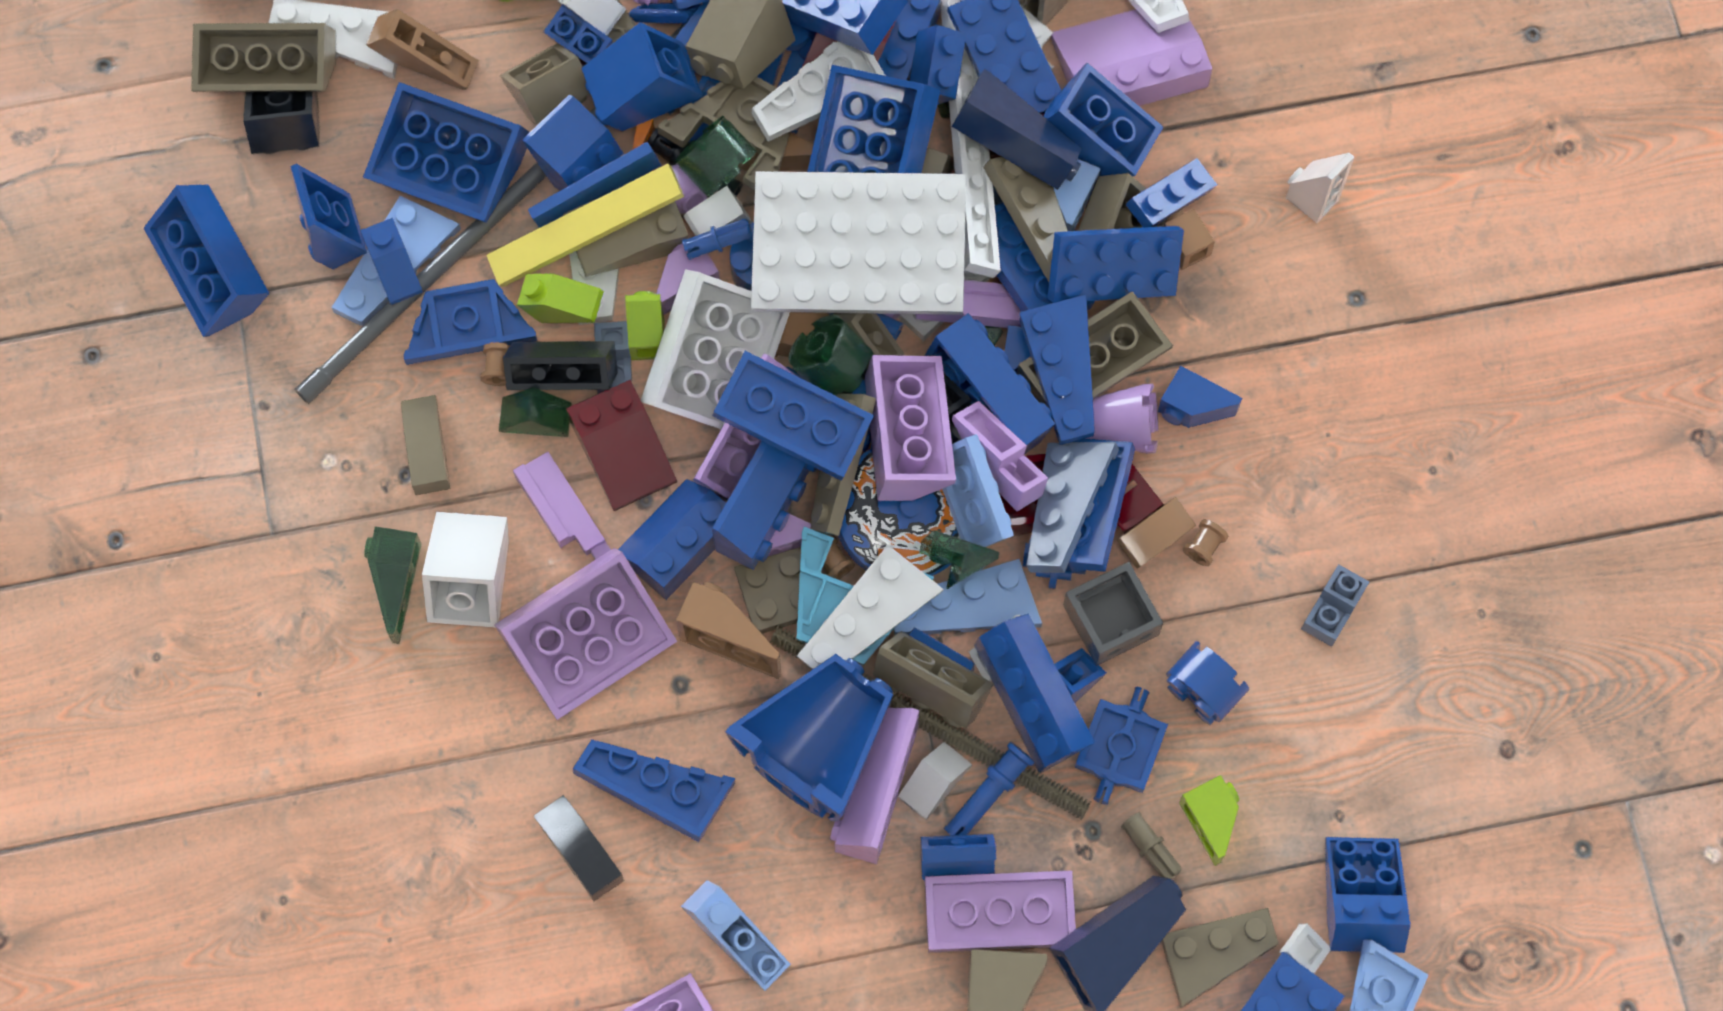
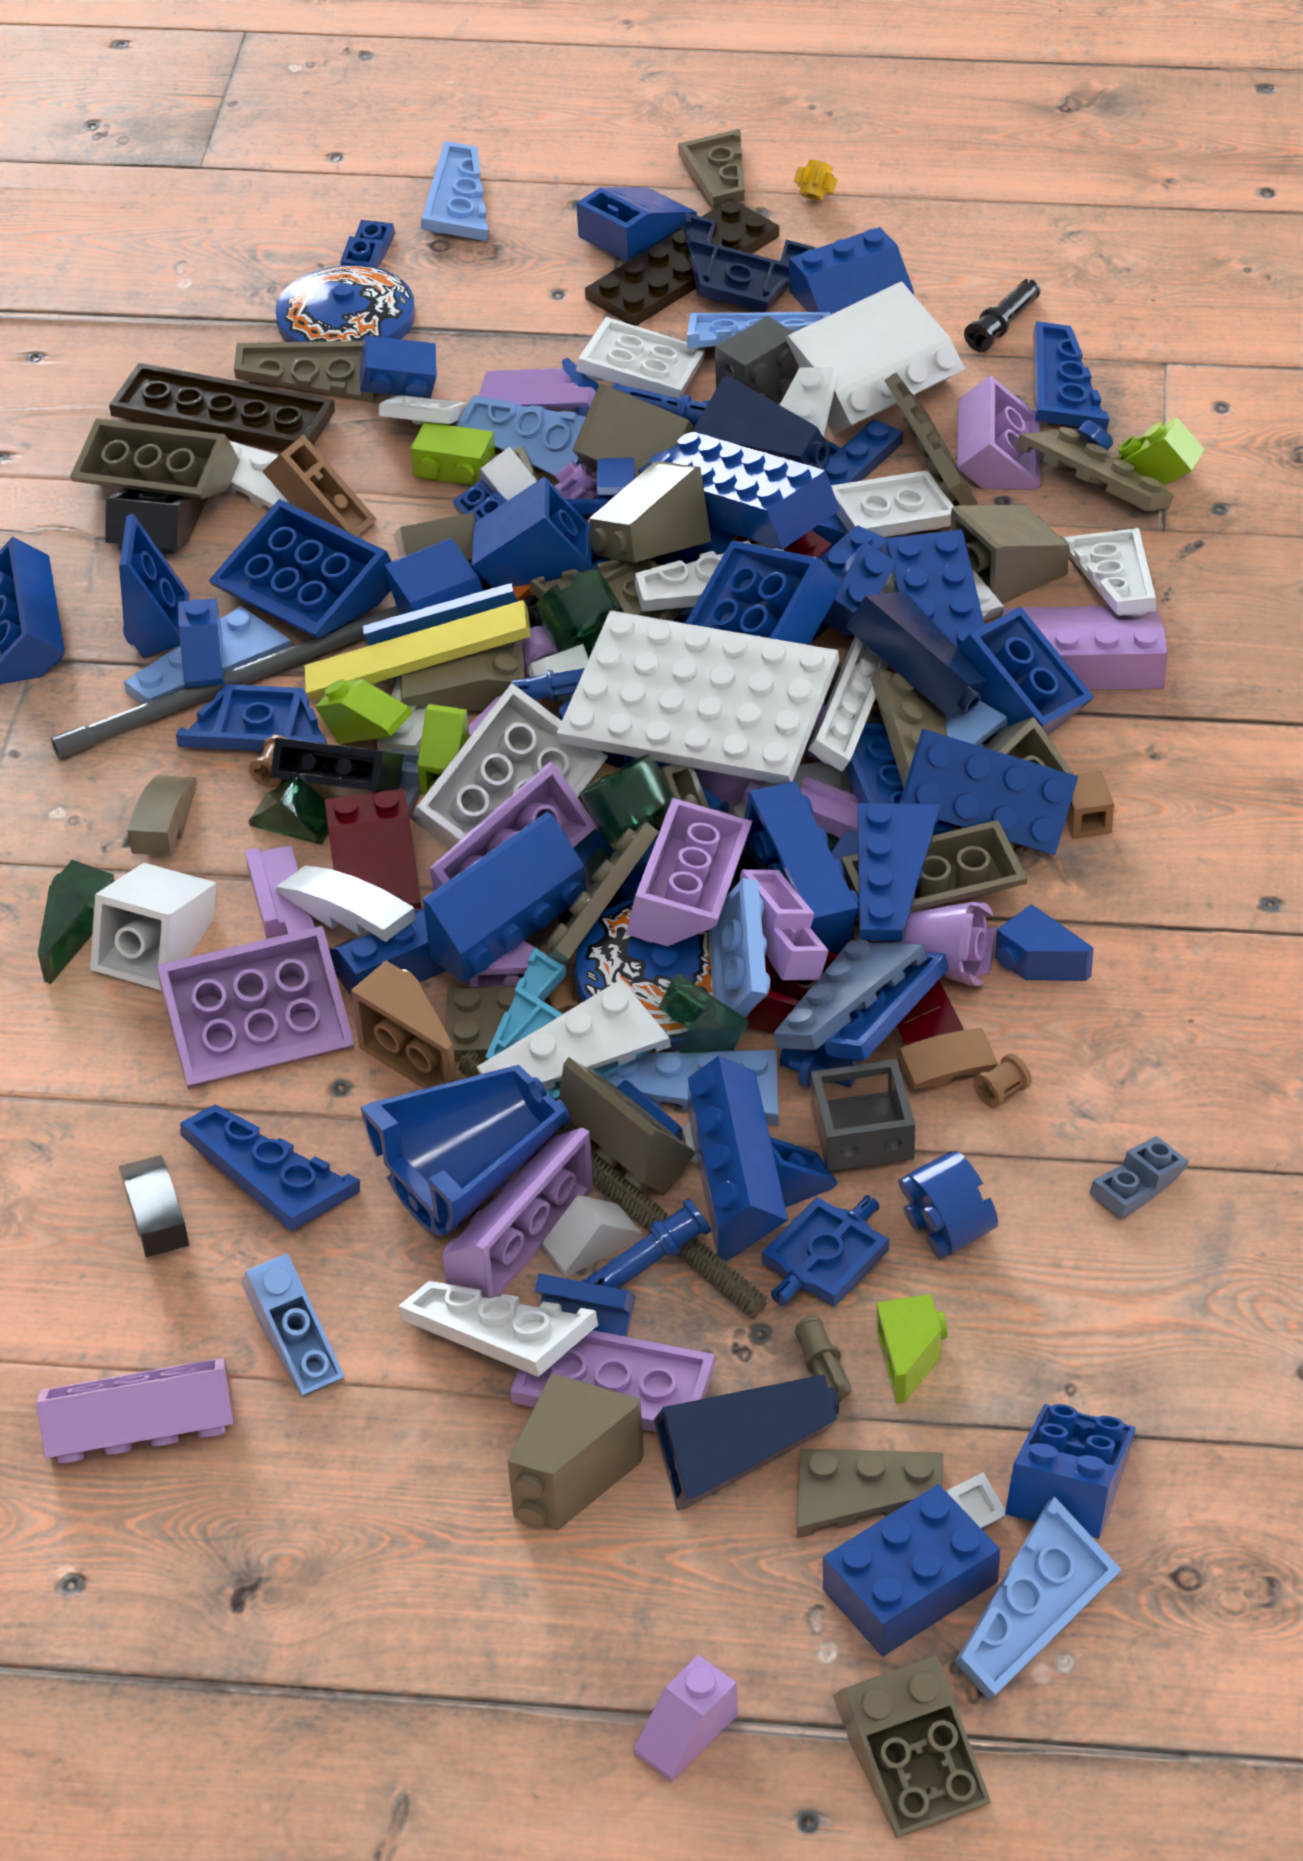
camera: 20 degrees right, 25 degrees down
blue plate [712,351,874,481] -> none
plate [1126,158,1218,228] -> none
white slope [1286,153,1354,223] -> none
none -> white slope [276,865,416,942]
none -> white wing [399,1281,598,1377]

